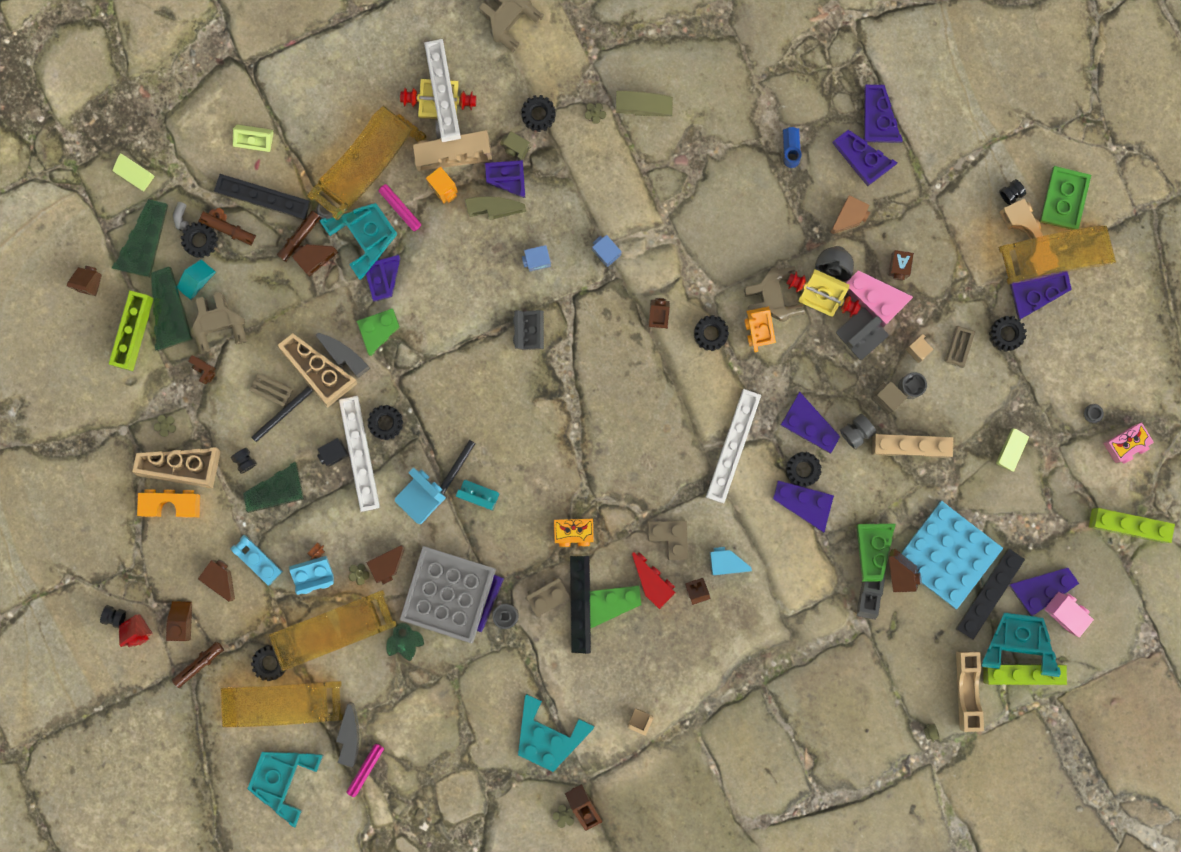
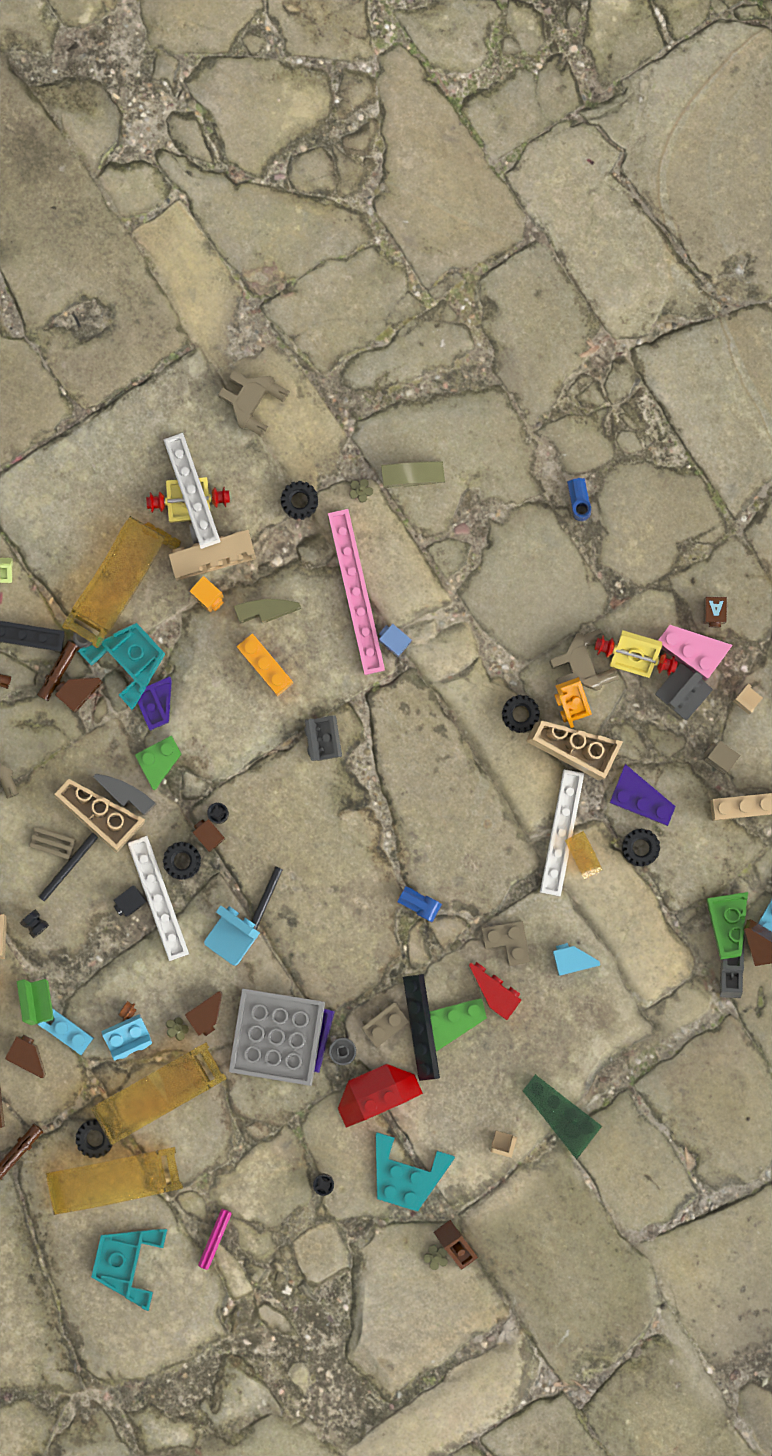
camera: 15 degrees left, 0 degrees up
clear green wing [243,461,304,513] -> none
dark grey slope [336,702,360,767] -> none
dark pink axle [378,184,421,231] -> none
clear green plate [386,623,424,661] -> none
teal bracket [456,480,500,511] -> none
dark purple wing [485,160,526,198] -> none
olive brick [500,131,531,161] -> none
medium blue brick [522,245,551,272] -> none
brick [554,519,594,547] -> none
reddish brown bracket [649,298,670,329] -> none
reddish brown bracket [685,578,711,605] -> none
dark purple wing [773,481,834,533] -> none
dark grey cylinder [815,246,854,281] -> none
medium nougat slope [830,195,870,234] -> none
dark purple wing [832,130,898,187] -> none
dark grey wheel [840,414,877,450] -> none
dark purple wing [864,84,903,143] -> none
dark grey wheel [898,372,927,399] -> none
none -> bright green panel [17,979,54,1025]
none -> reddish brown brick [192,819,226,852]
none -> black wheel [207,803,229,824]
none -> light orange arch [236,633,293,697]
none -> black wheel [313,1173,334,1196]
none -> bright pink plate [328,509,385,675]
none -> red wedge [338,1064,423,1128]
none -> blue piece [397,886,442,923]
none -> clear green wing [522,1074,602,1160]
none -> tan wedge [526,721,623,780]
none -> clear yellow slope [565,831,603,880]

